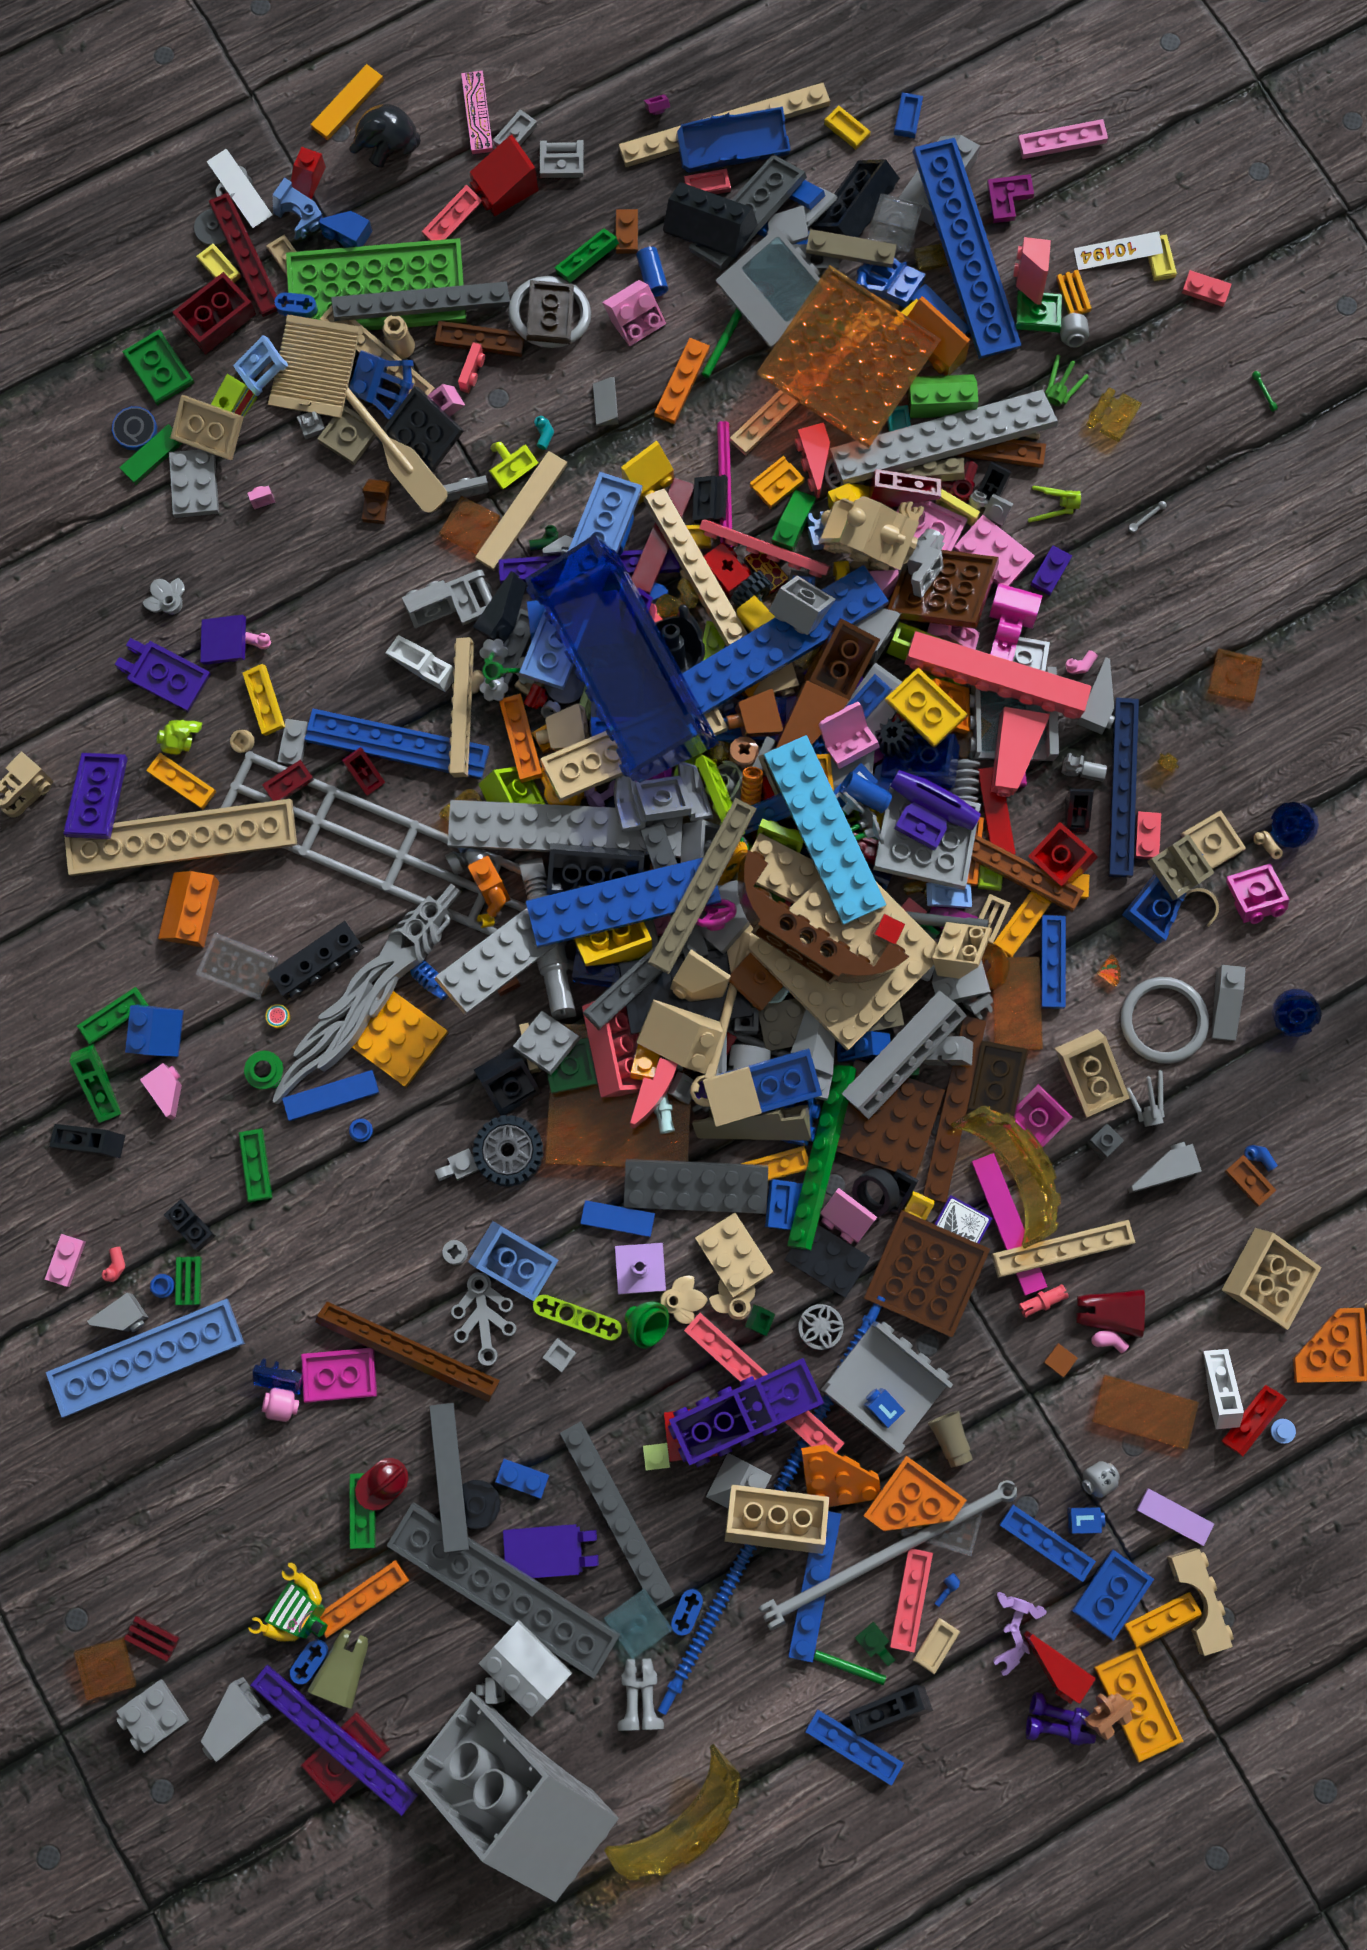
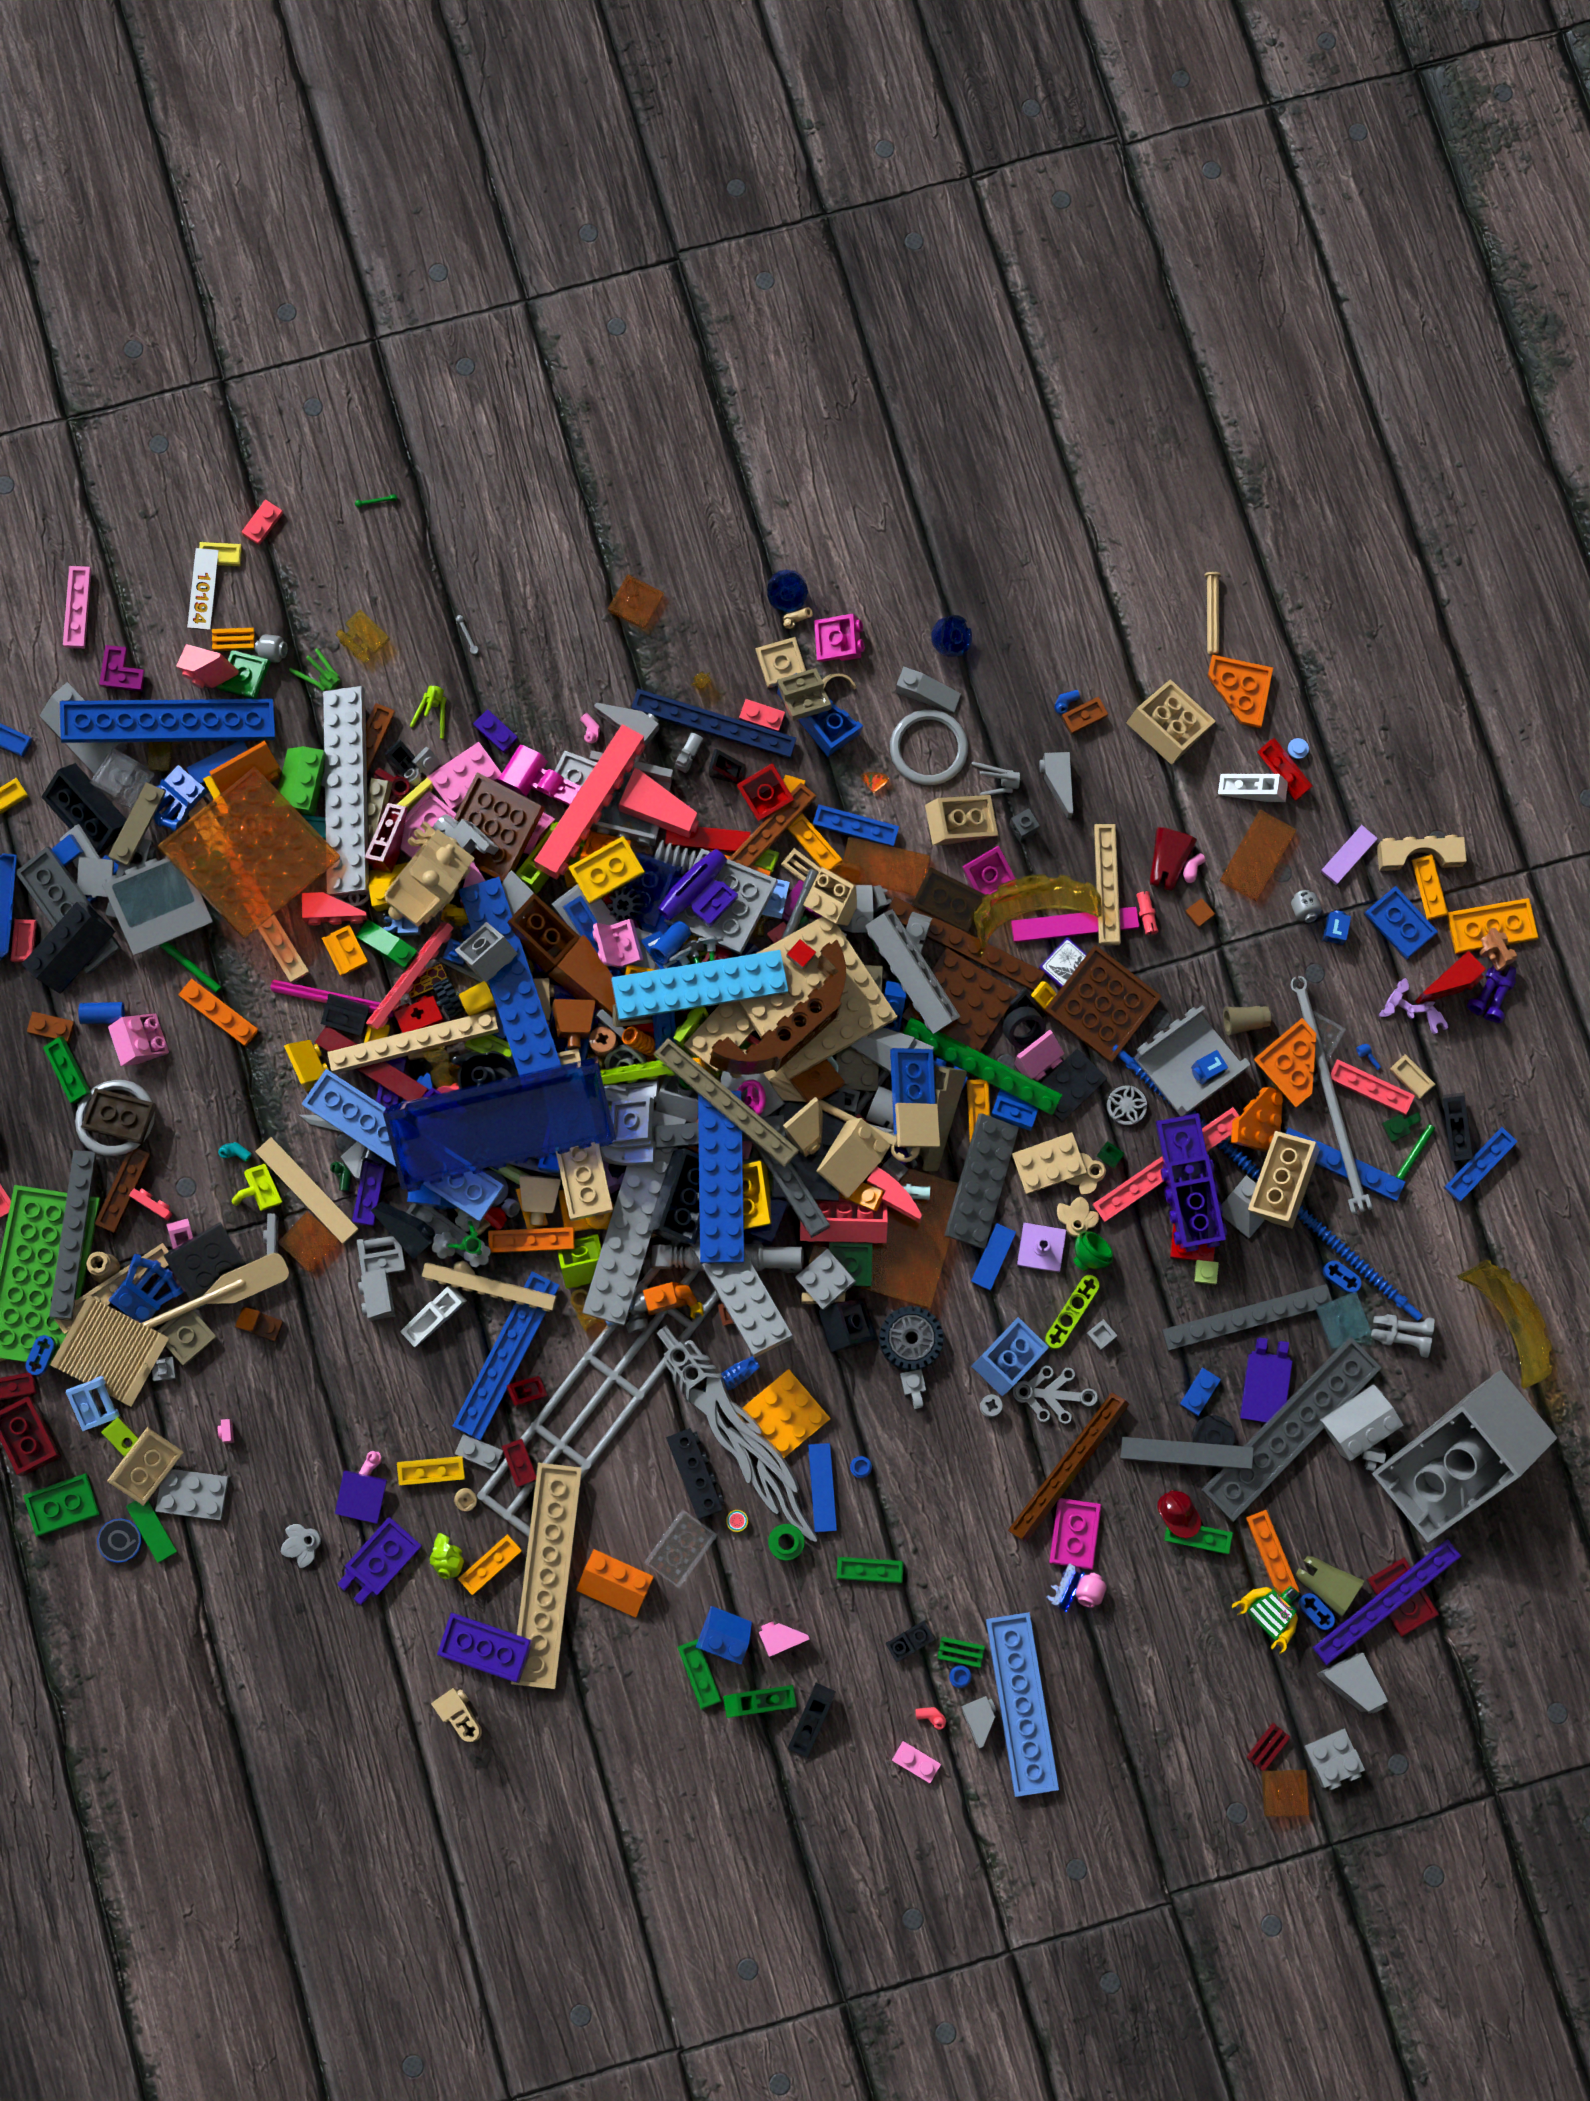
camera: 85 degrees left, 0 degrees up
light grey slope [593,377,618,426] -> none
blue plate [999,1504,1096,1582] -> none

